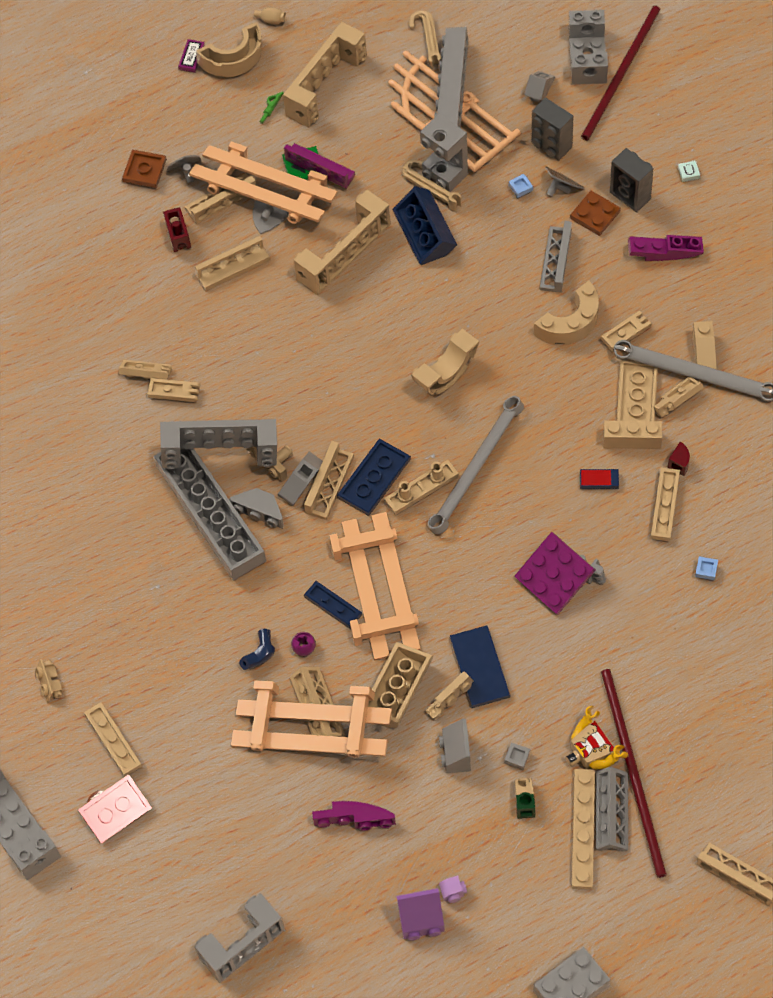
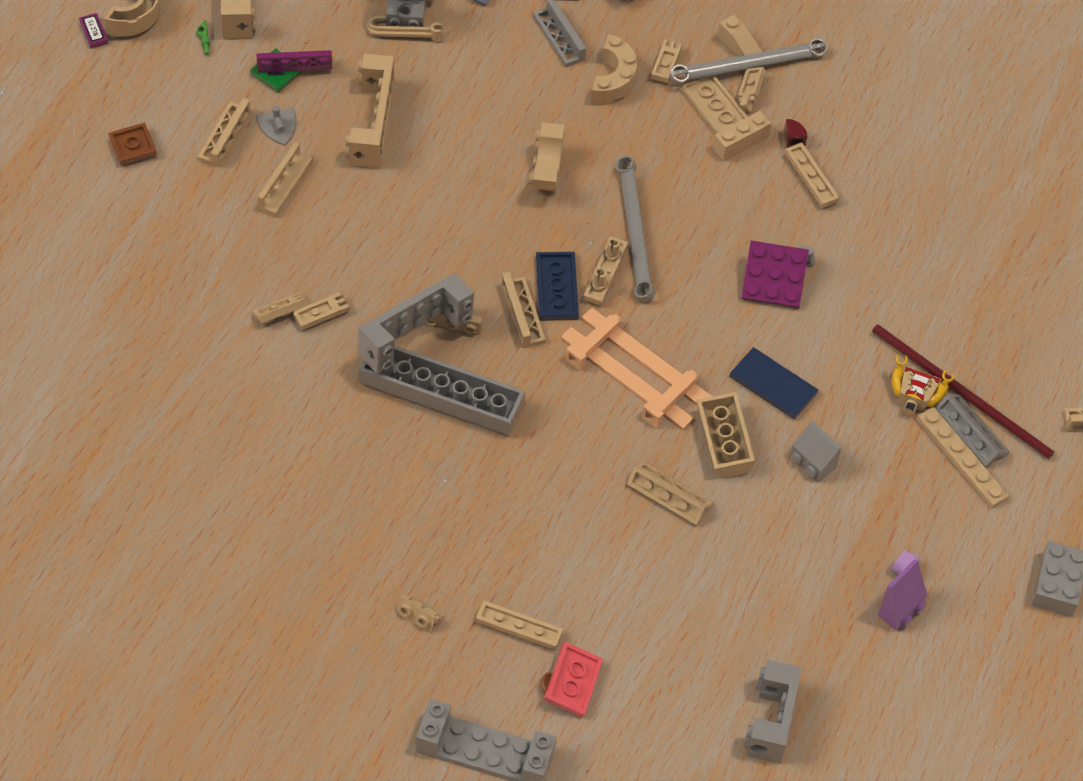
camera: 45 degrees left, 5 degrees down
dark red brick [163,207,191,252] -> none
light grey shield [167,155,201,183] -> none
light nougat fence [189,141,337,224] -> none
light grey slope [229,488,284,529] -> none
light nougat fence [231,681,392,757] -> none
dark blue arm [239,629,275,670] -> none
light grey slope [278,451,323,506] -> none
magenta piece [291,631,316,657] -> none
dark blue tile [304,581,362,629] -> none
magenta slope [312,801,396,831] -> none
dark blue slope [393,186,457,265] -> none
tan hinge [426,672,474,720] -> none
light grey plate [504,743,530,770] -> none
dark green leg [515,778,536,819] -> none
tile [580,469,619,489] -> none
light blue plate [695,556,718,580] -> none

